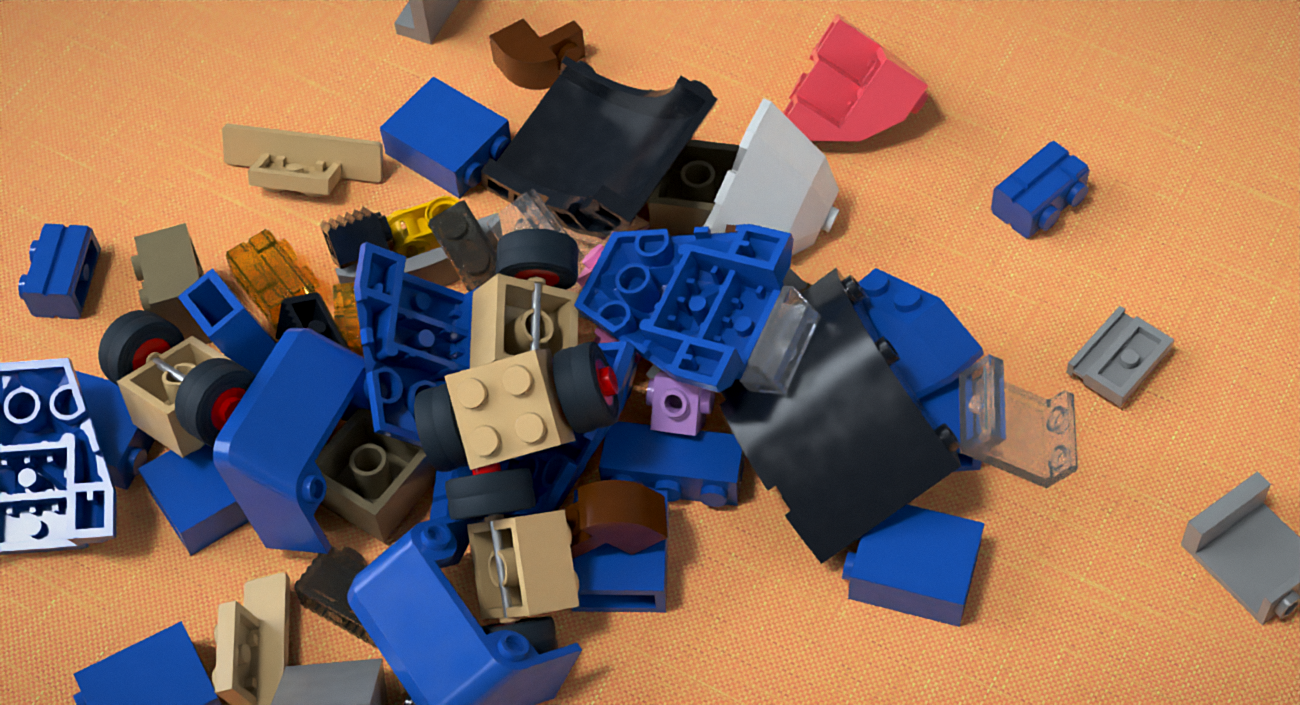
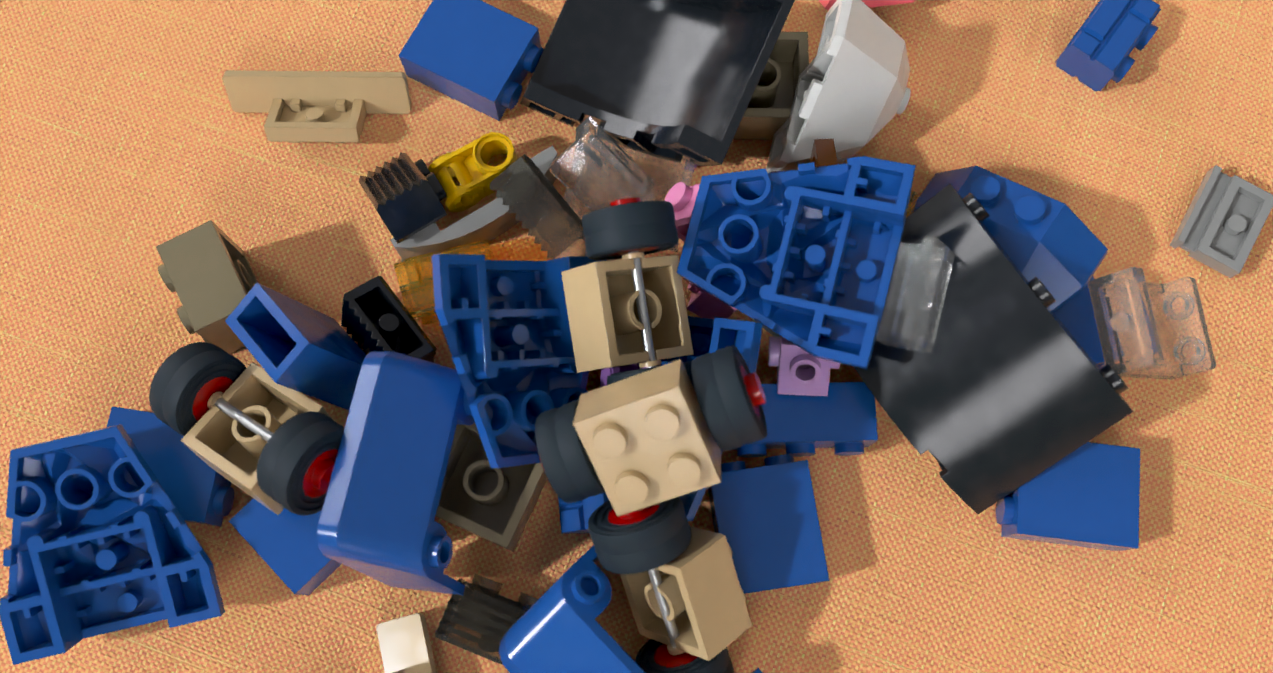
camera: 15 degrees left, 20 degrees up
blue brick [18,223,101,319] -> none
clear yellow brick [225,229,320,330] -> none
reddish brown brick [561,480,668,559] -> none

